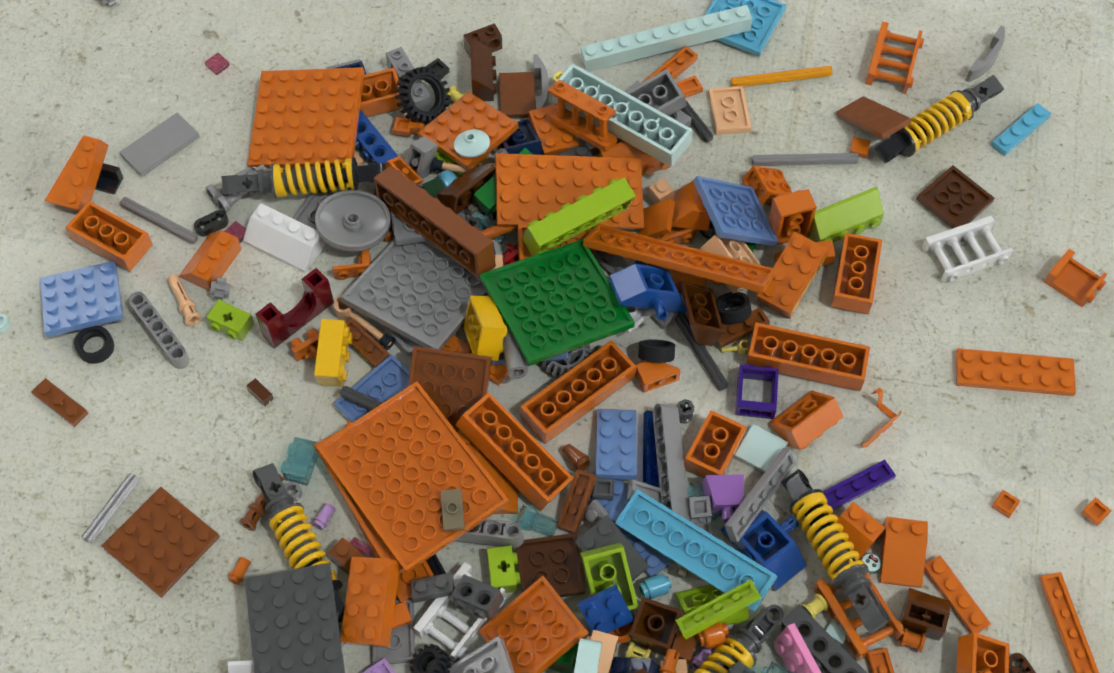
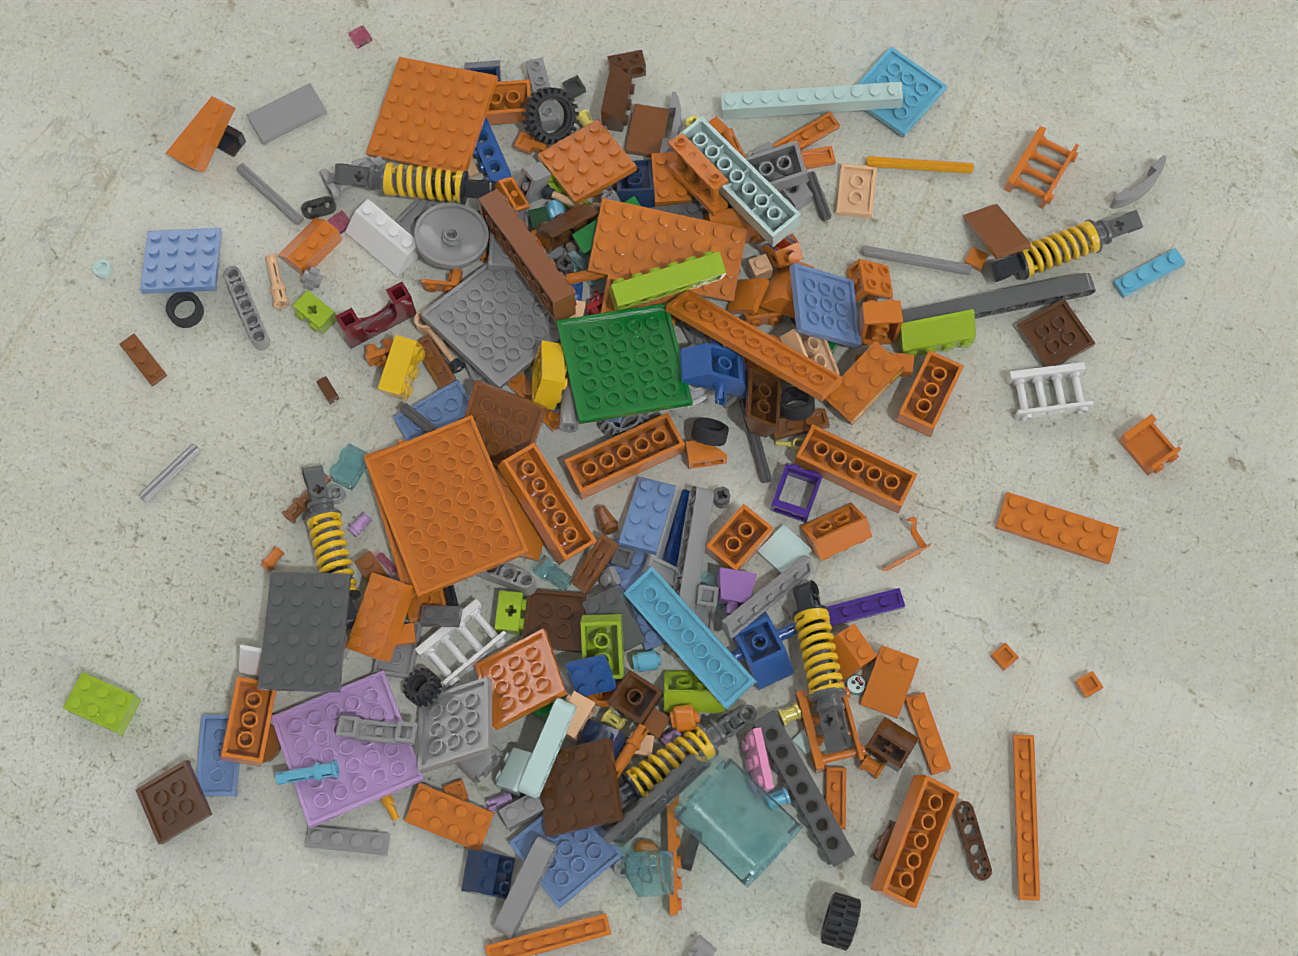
camera: 15 degrees right, 10 degrees up
orange brick [65,201,153,272] -> none
dark orange plate [102,487,220,598] -> none
dark tan plate [441,488,465,532] -> none
dark grey brick [451,574,504,620] -> none
light aqua dish [454,129,490,158] -> none
lime plate [676,579,762,639] -> none
none -> orange torso [761,234,803,268]
none -> dark grey beam [902,273,1096,323]

